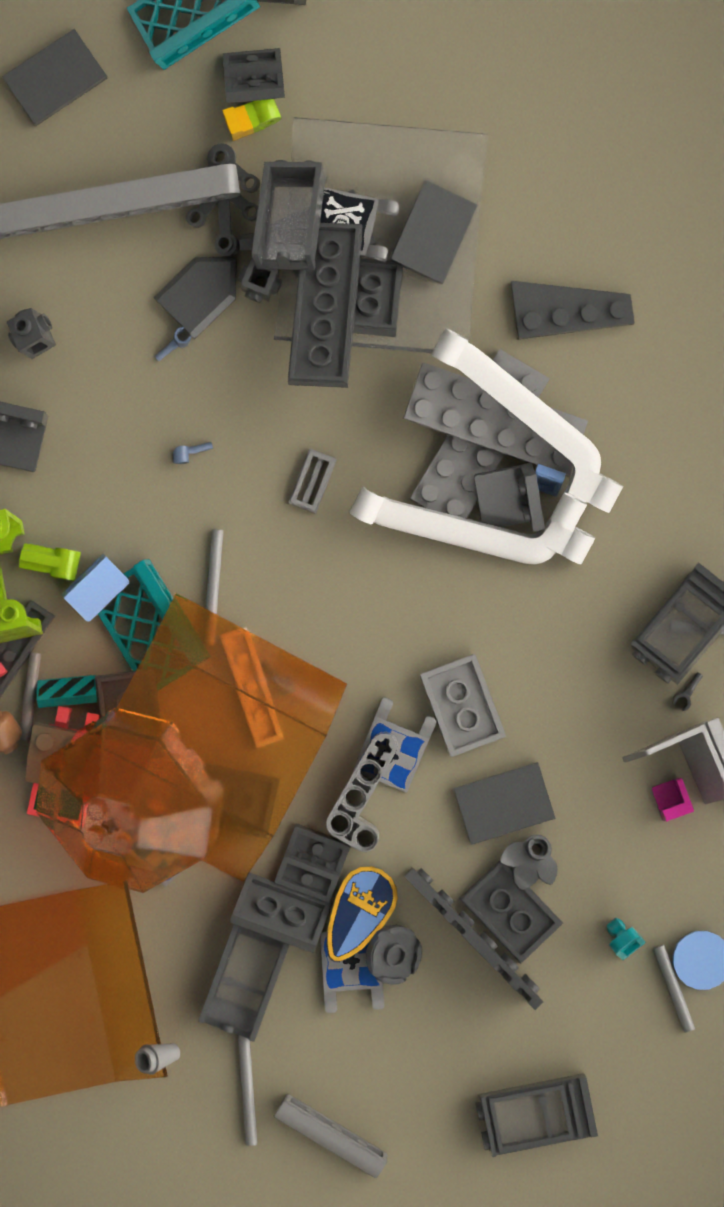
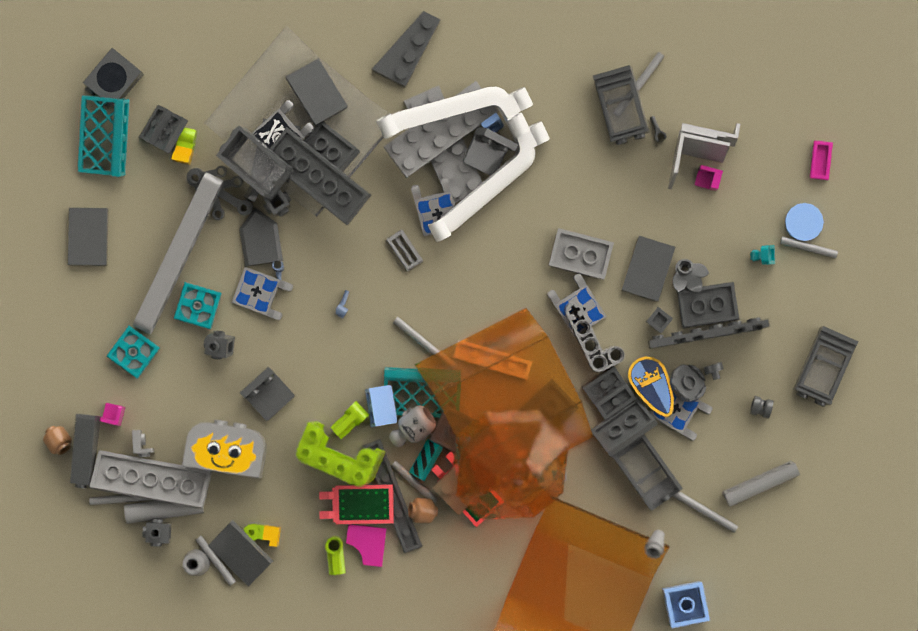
camera: 50 degrees left, 0 degrees up
none -> teal piece [174,282,222,330]
none -> light grey flag [232,267,293,320]
none -> light grey piece [389,405,436,447]
none -> light grey flag [411,177,461,236]
none -> dark grey tile [646,307,673,334]
none -> light blue brick [662,581,710,628]
none -> dark grey tile [703,362,724,380]
none -> dark grey wheel [750,396,774,419]

